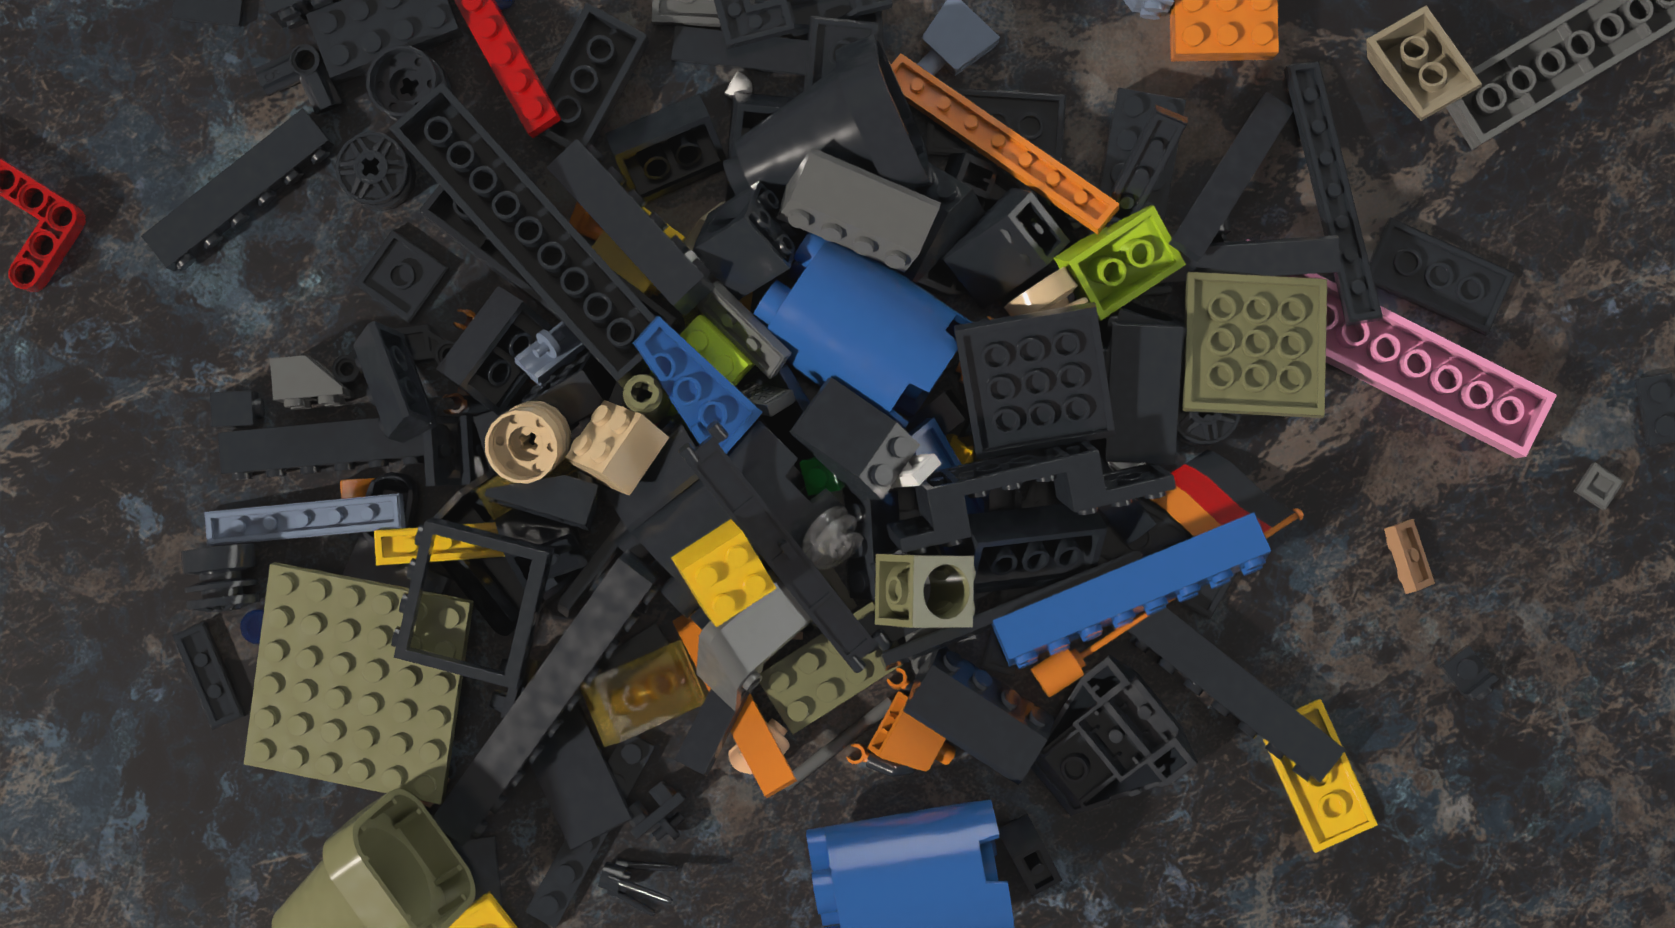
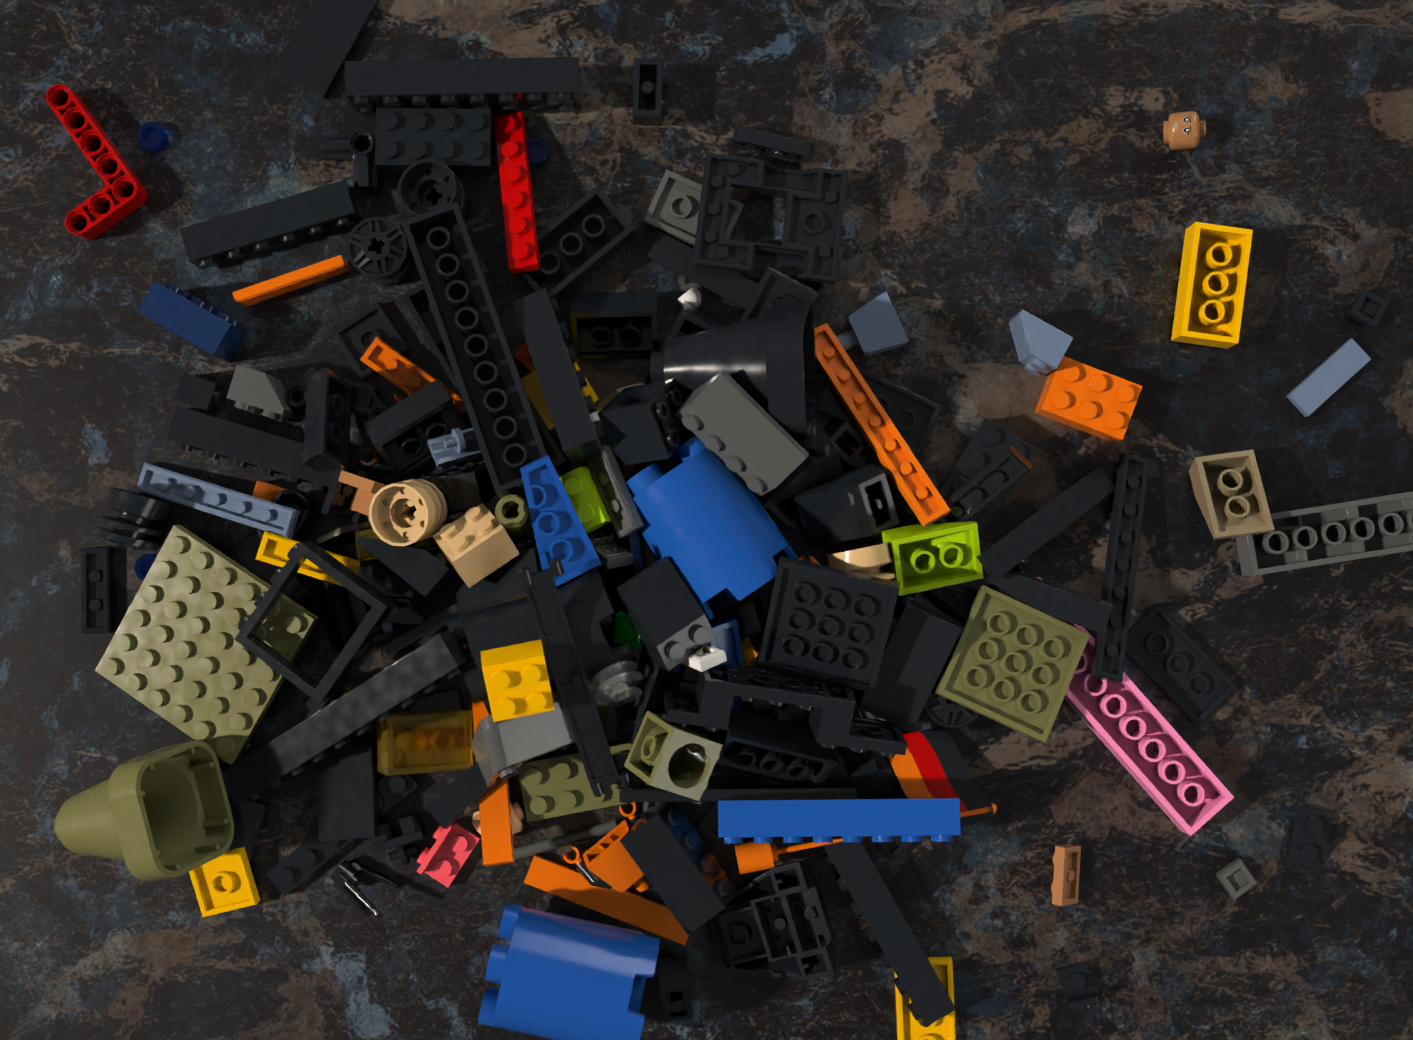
camera: 20 degrees right, 0 degrees up
none -> clear blue tile [137,122,169,152]
none -> dark blue brick [137,281,247,363]
none -> orange tile [232,255,350,307]
none -> medium nougat panel [338,470,387,516]
none -> orange tile [360,337,467,417]
none -> coral bracket [417,821,481,888]
none -> orange tile [524,854,689,945]

